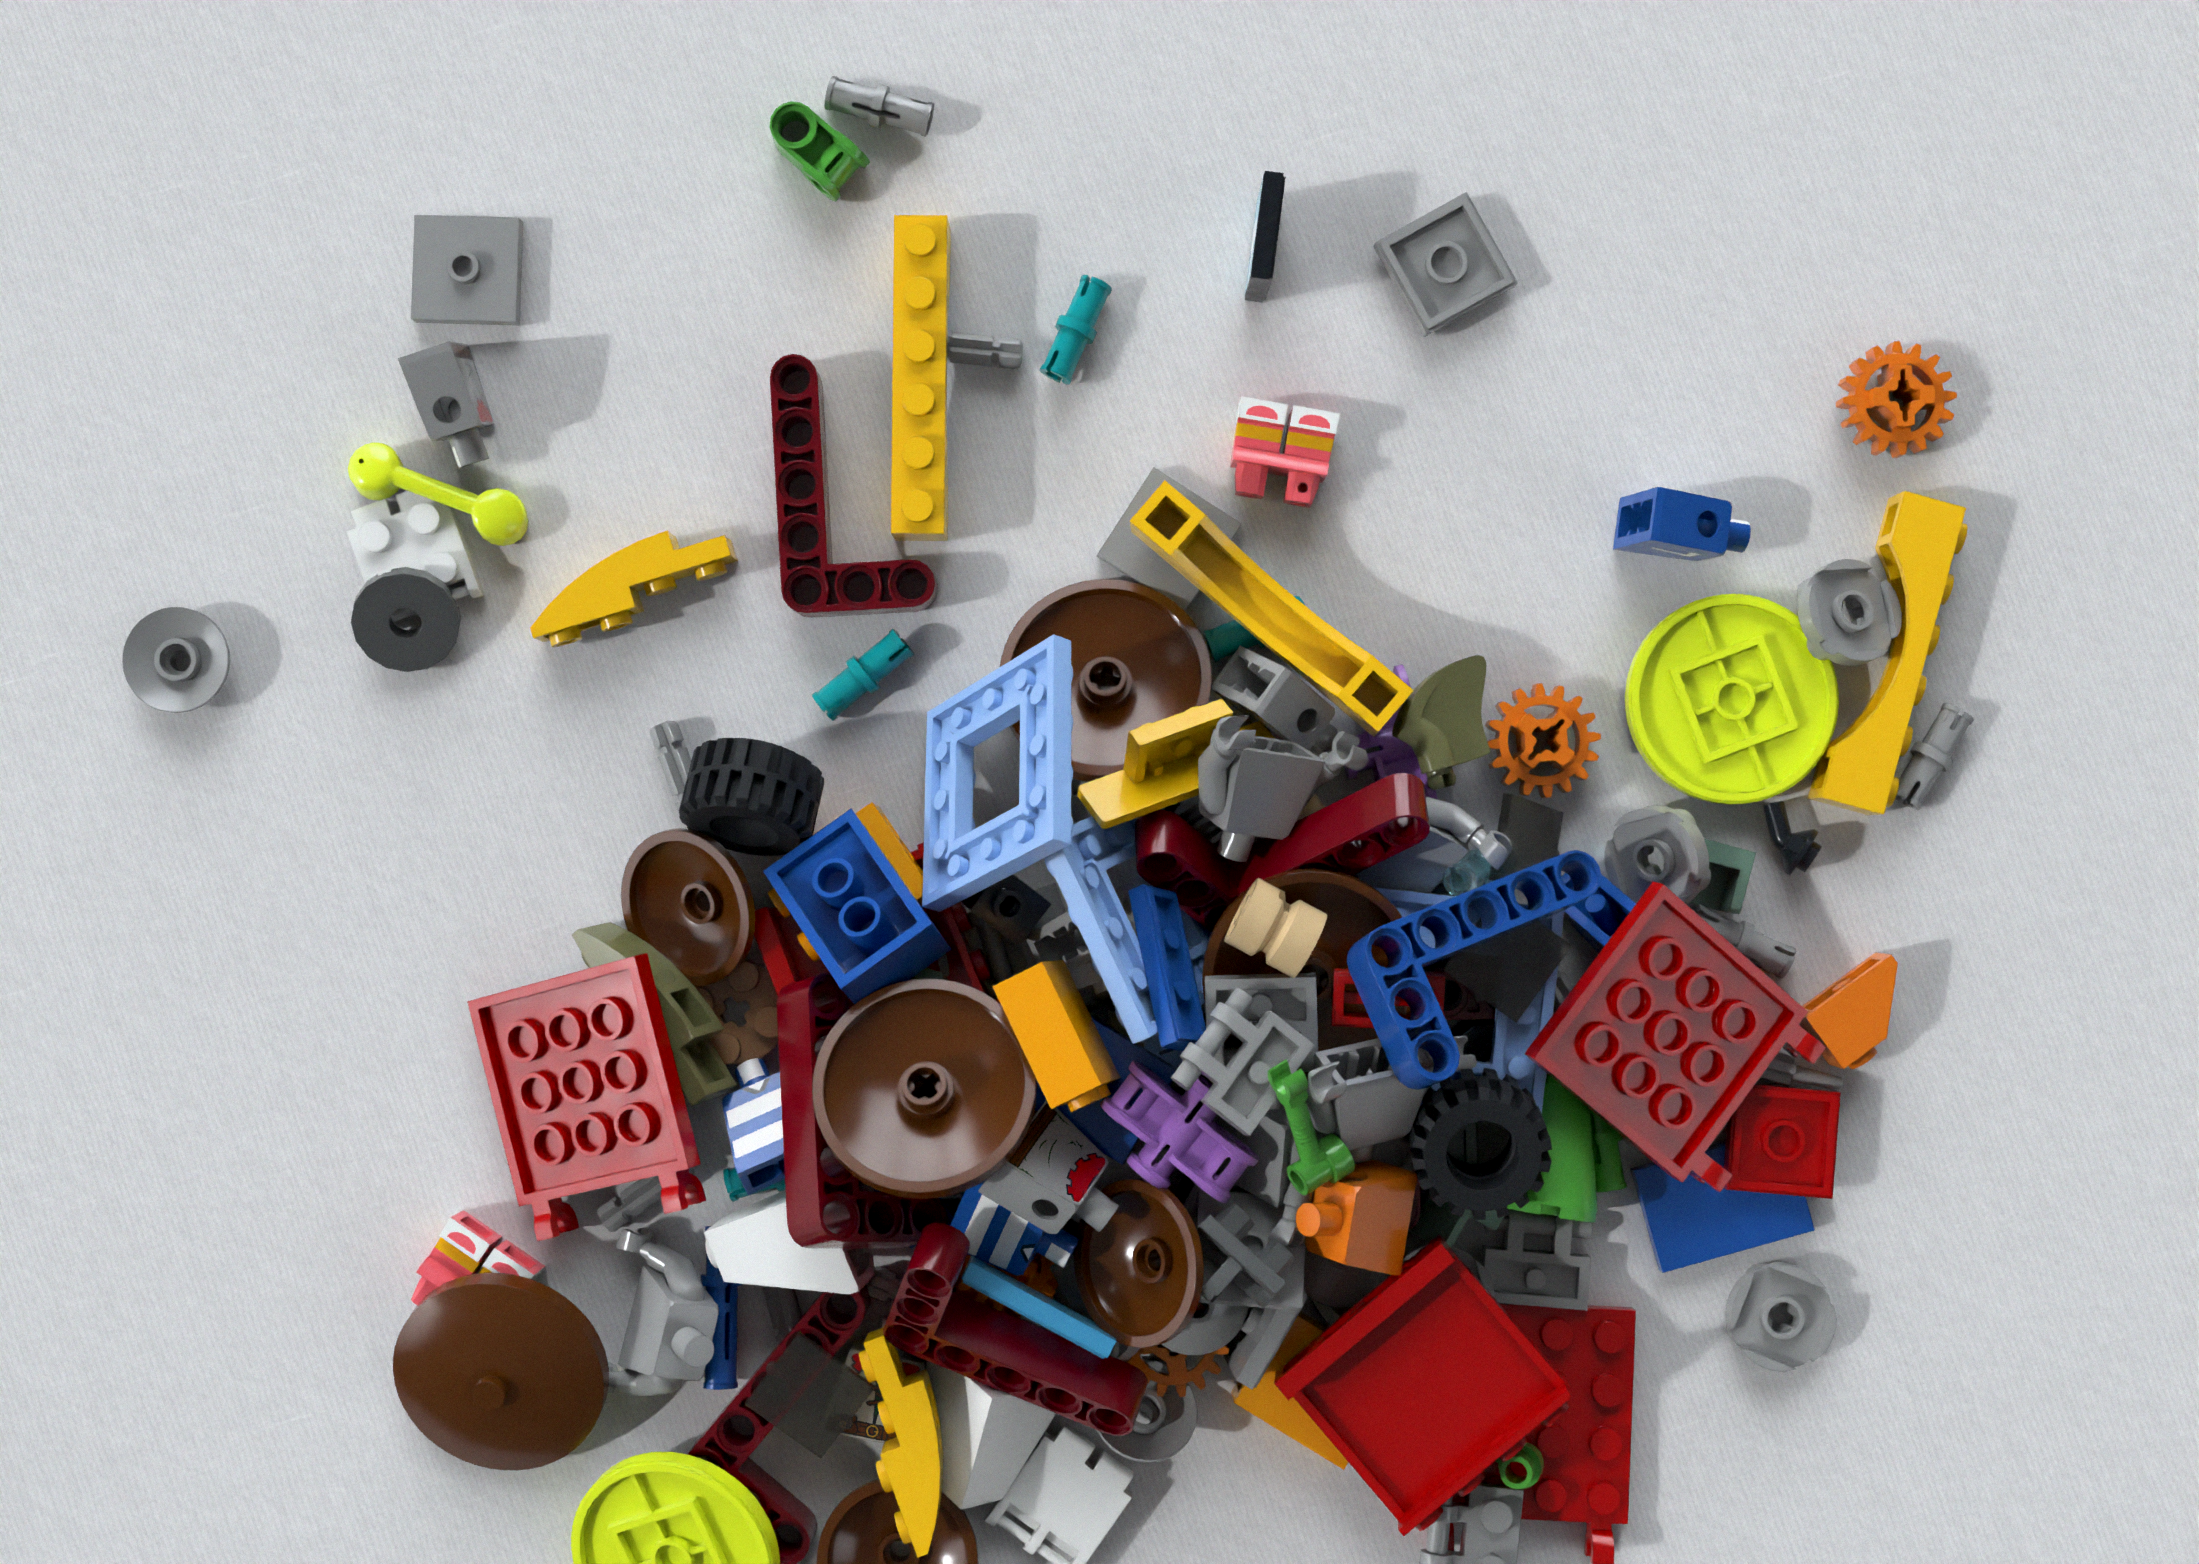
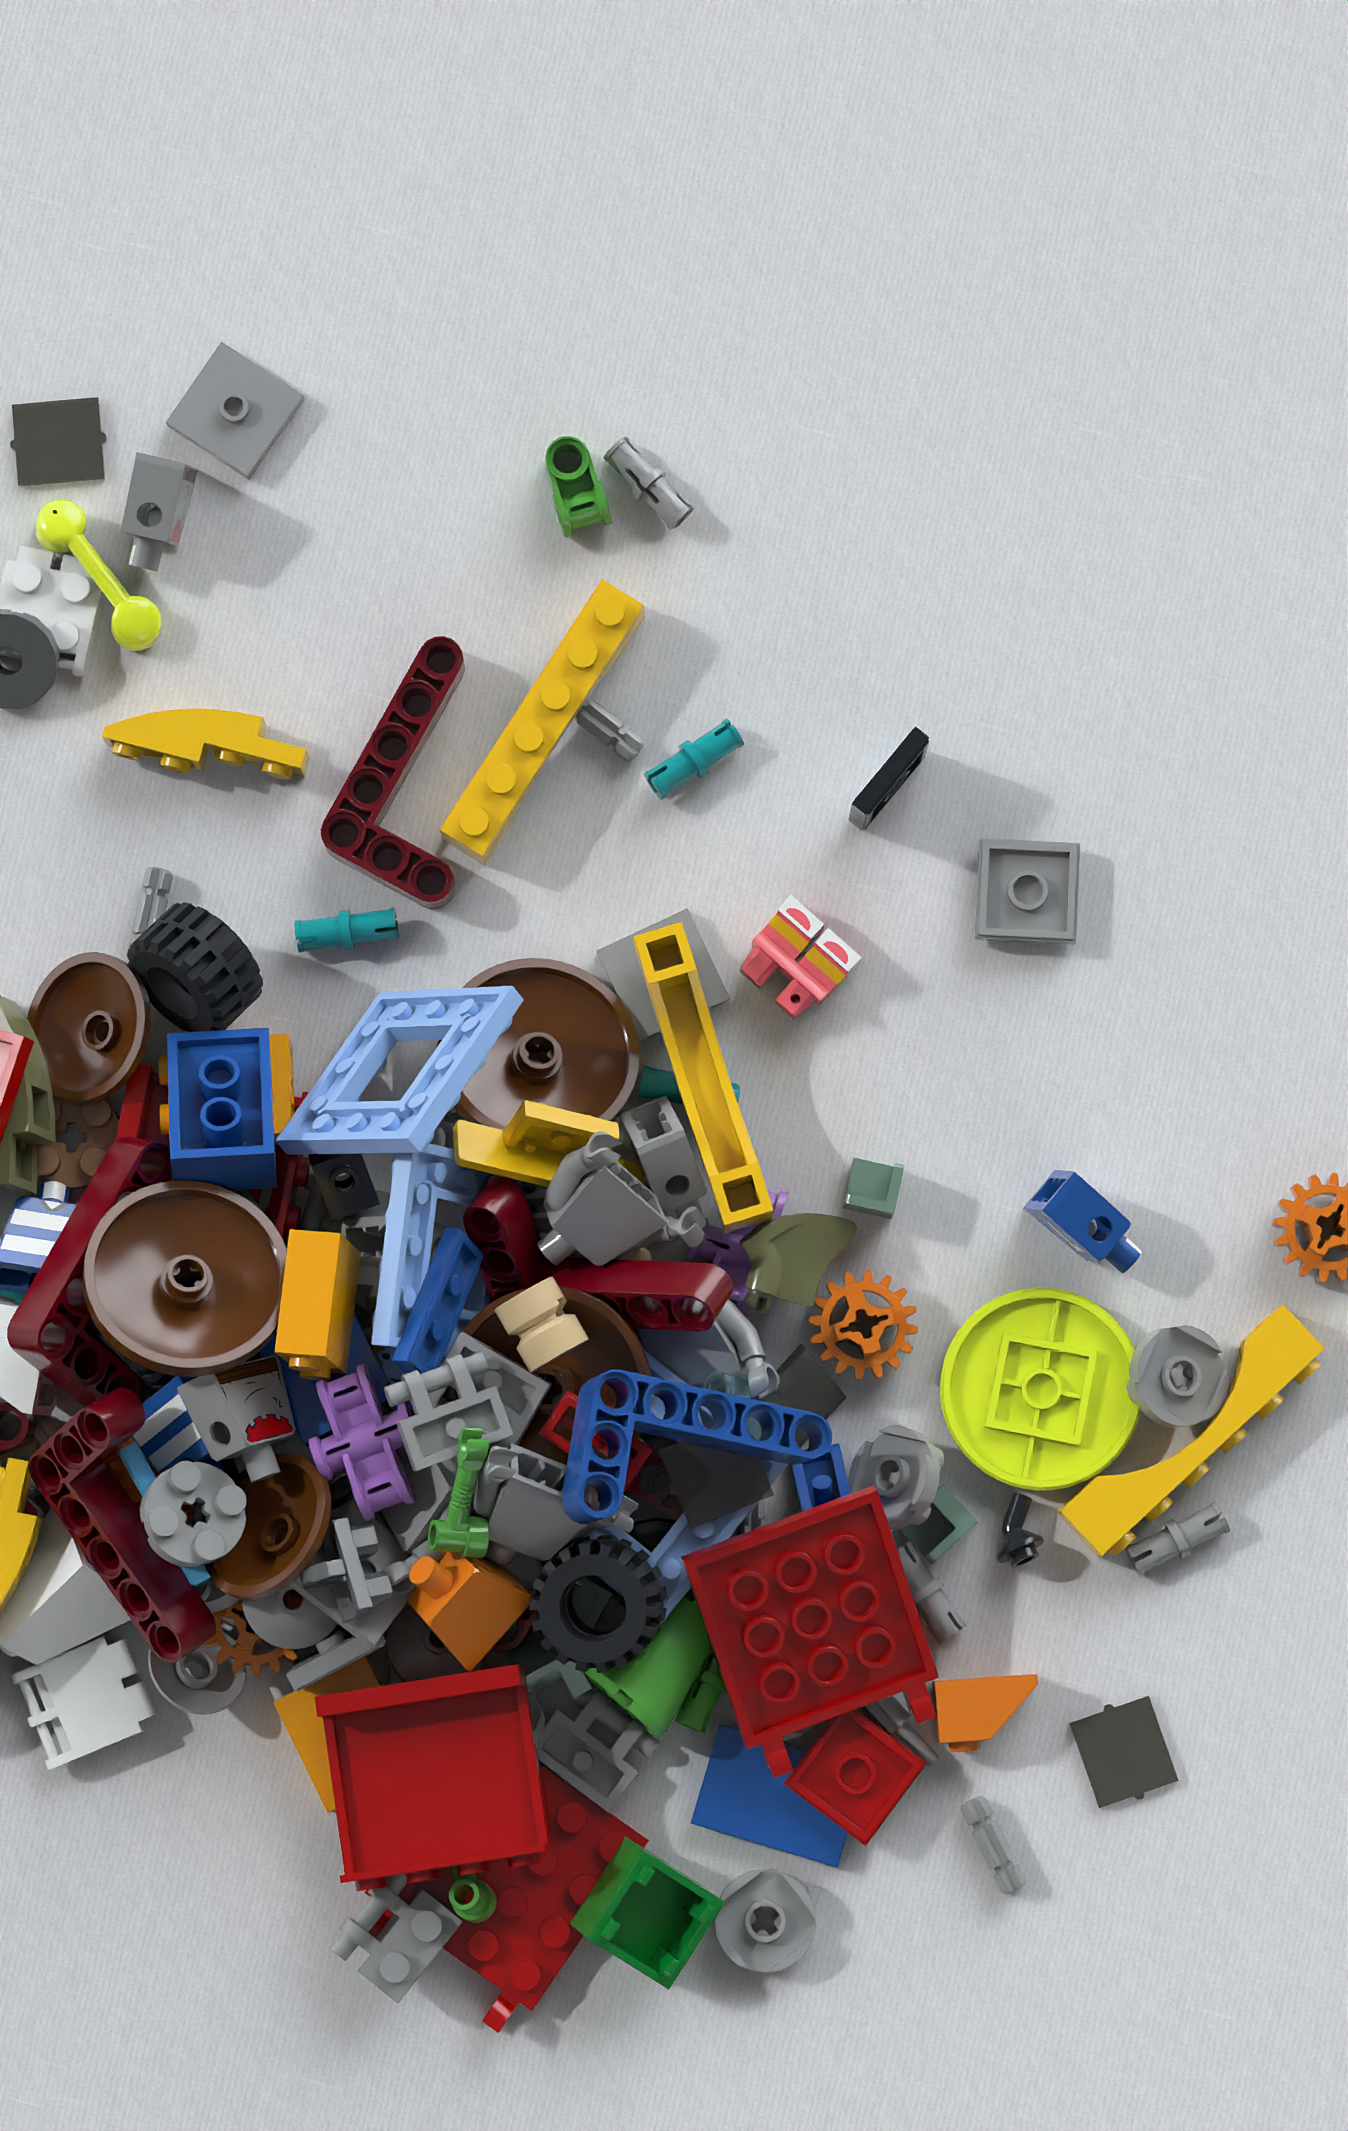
camera: 40 degrees right, 5 degrees down
none -> clear smoke piece [10,397,107,486]
none -> light grey plate [140,1461,247,1568]
none -> green container [570,1837,725,1990]
none -> sand green panel [842,1158,905,1219]
none -> light grey axle [961,1796,1026,1894]
none -> clear smoke piece [1069,1696,1179,1808]

